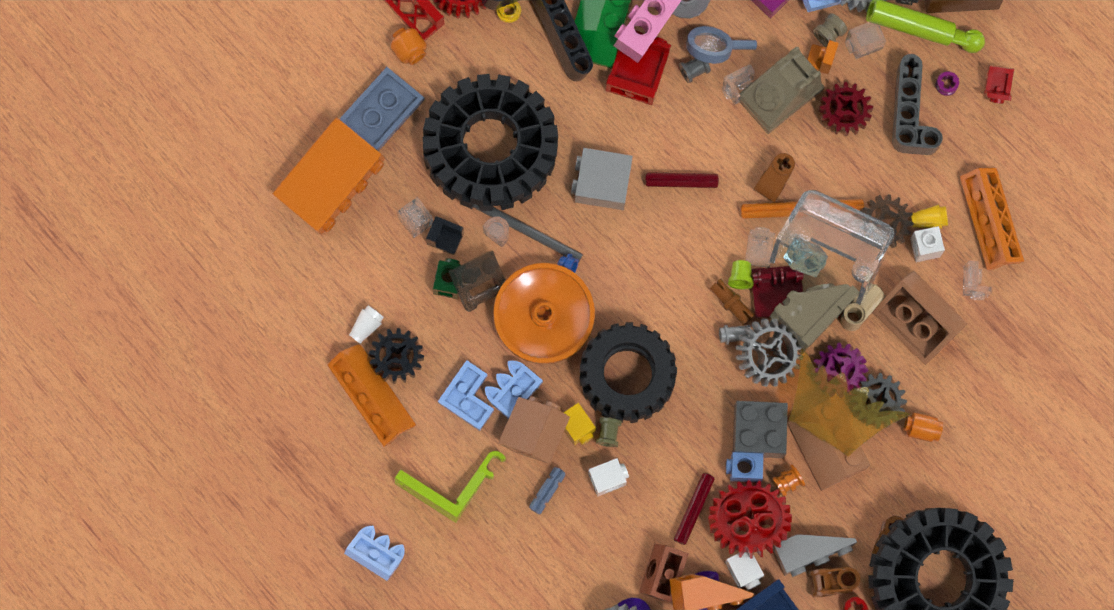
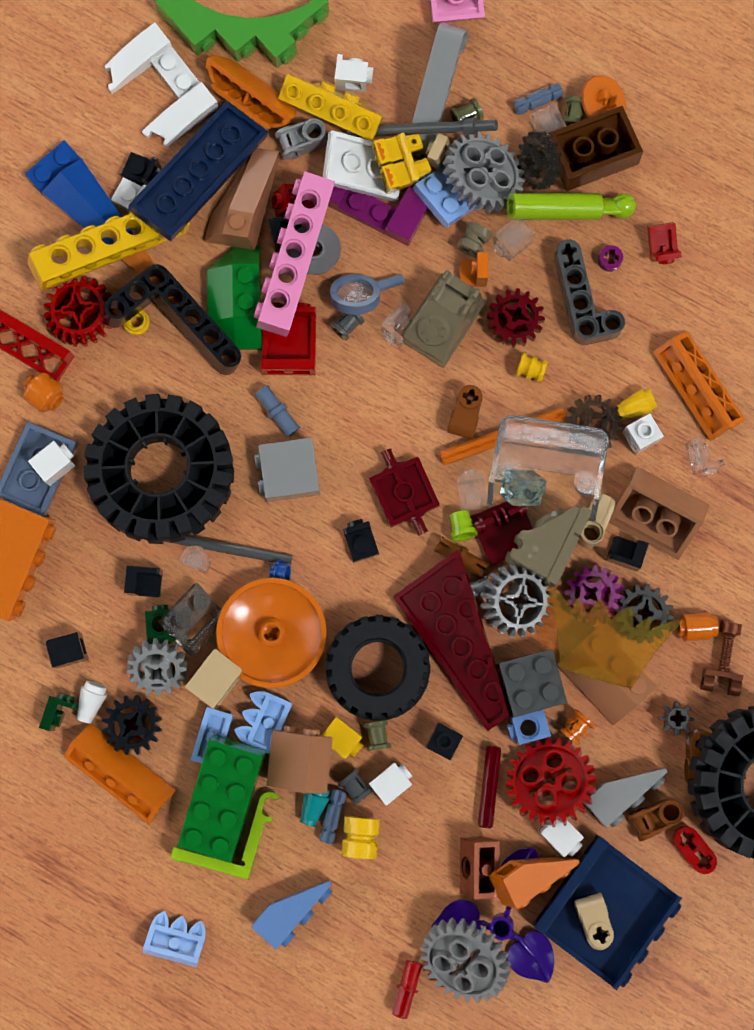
camera: 15 degrees left, 5 degrees up
clear brick [397,197,433,238] -> none
dark red axle [645,172,719,188] -> none
none -> white brick [28,441,75,486]
none -> dark green bracket [39,693,78,731]
none -> black panel [46,632,89,669]
none -> light grey gear [126,638,187,696]
none -> green brick [177,734,266,863]
none -> tan piece [185,649,242,709]
none -> medium blue slope [251,879,333,949]
none -> sand blue pin [254,385,300,438]
none -> teal cone [300,788,330,827]
none -> dark grey bush [338,768,373,805]
none -> yellow wheel [341,816,380,859]
none -> black bracket [343,519,379,563]
none -> dark red plate [369,448,440,536]
none -> dark red wing [393,549,511,731]
none -> black brick [425,723,463,761]
none -> yellow bush [515,352,548,383]
none -> black panel [606,536,649,572]
none -> dark grey gear [658,701,694,736]
none -> copper bar [700,621,744,696]

